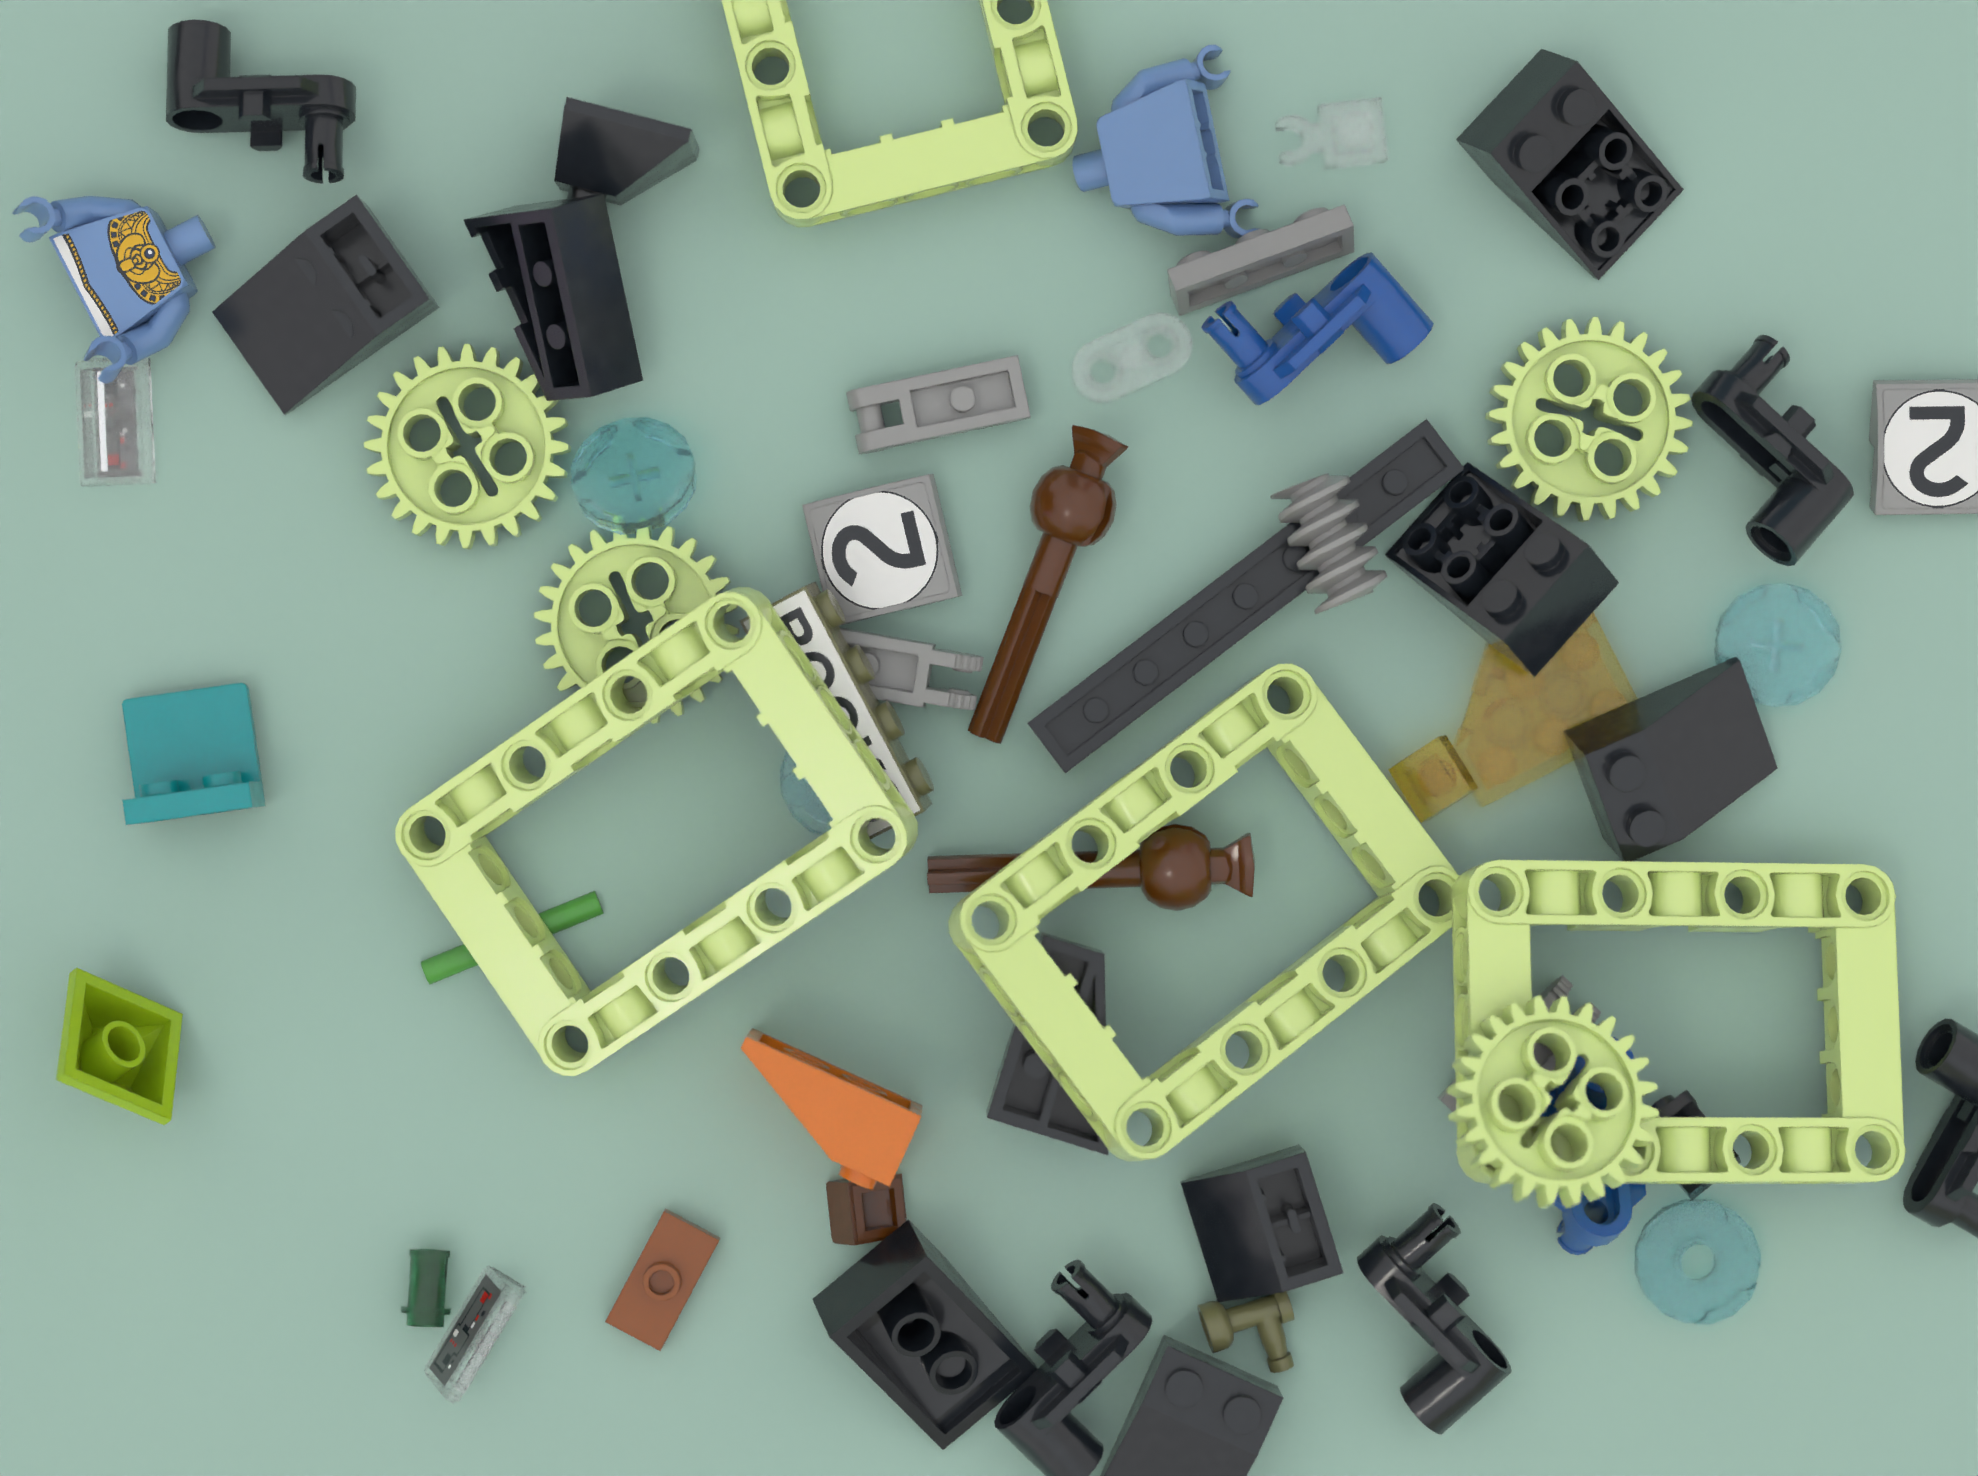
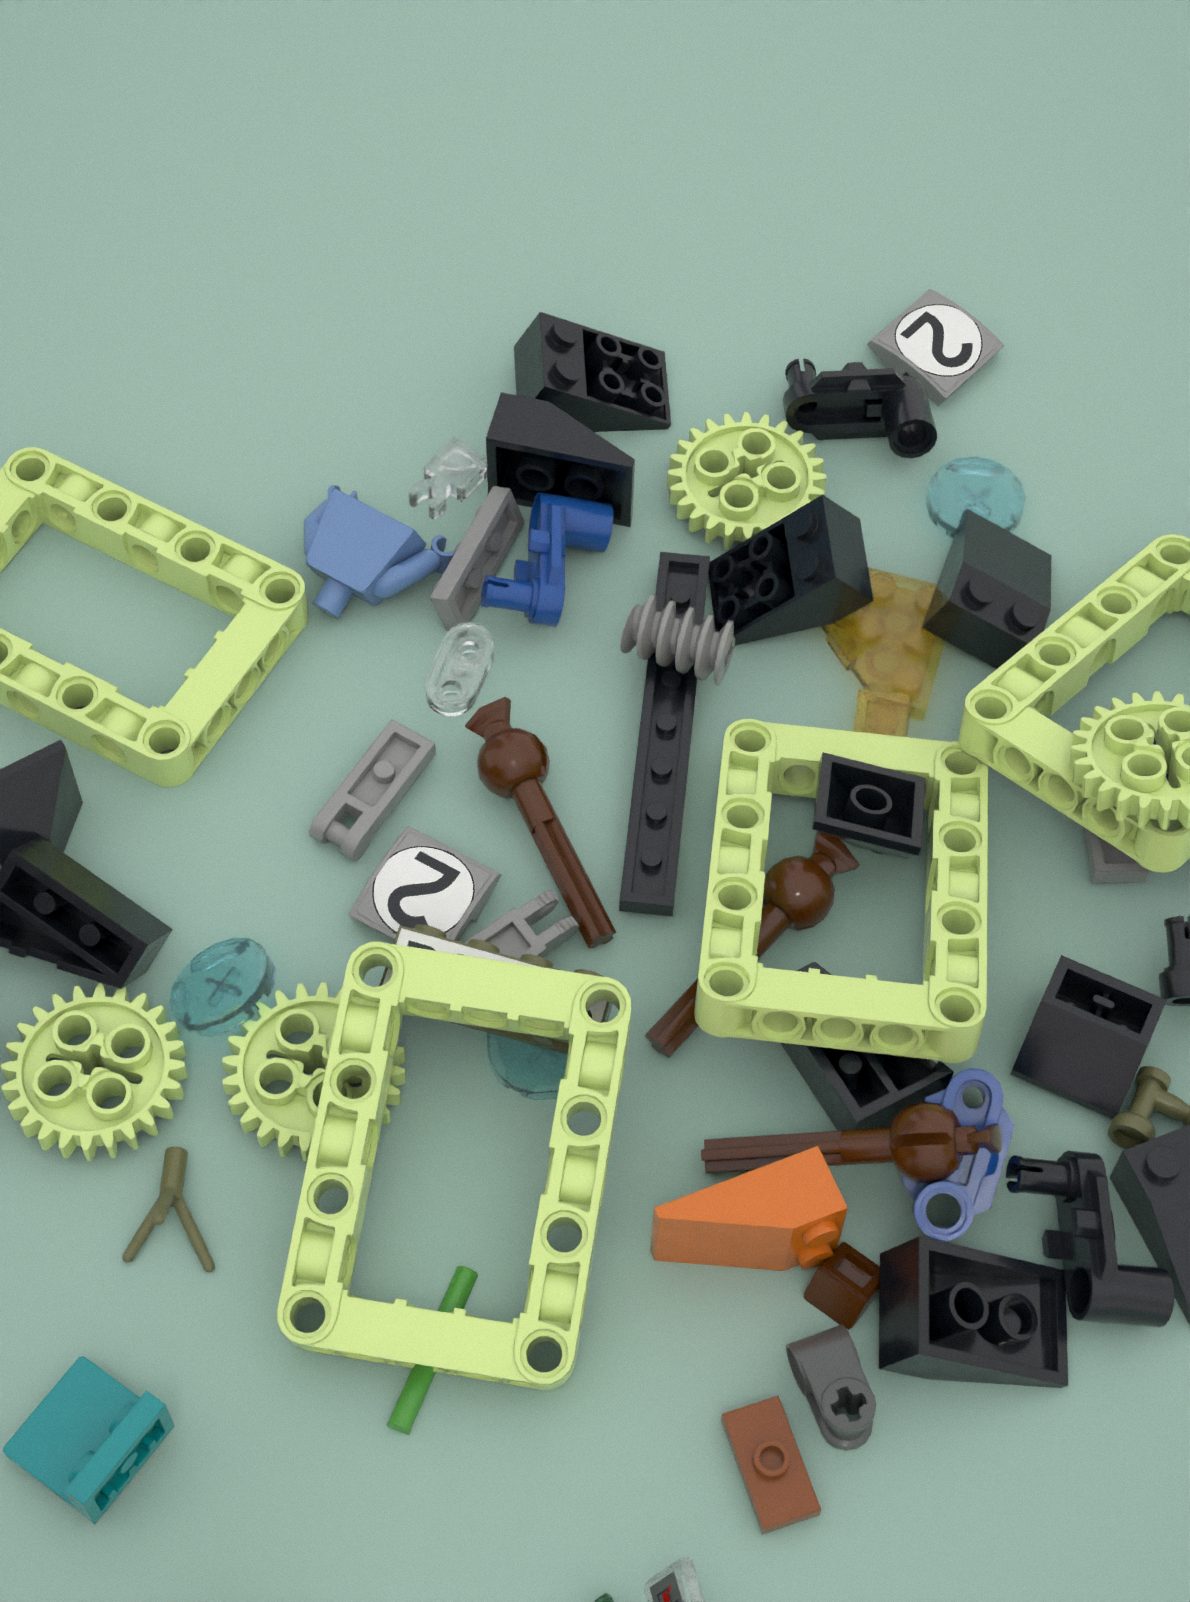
camera: 50 degrees left, 30 degrees down
none -> olive plant [122,1147,215,1272]
none -> black slope [486,392,635,527]
none -> reddish brown piece [701,1102,1003,1184]
none -> dark grey piece [786,1324,876,1451]
none -> black slope [812,752,926,859]
none -> piece [901,1068,1015,1241]

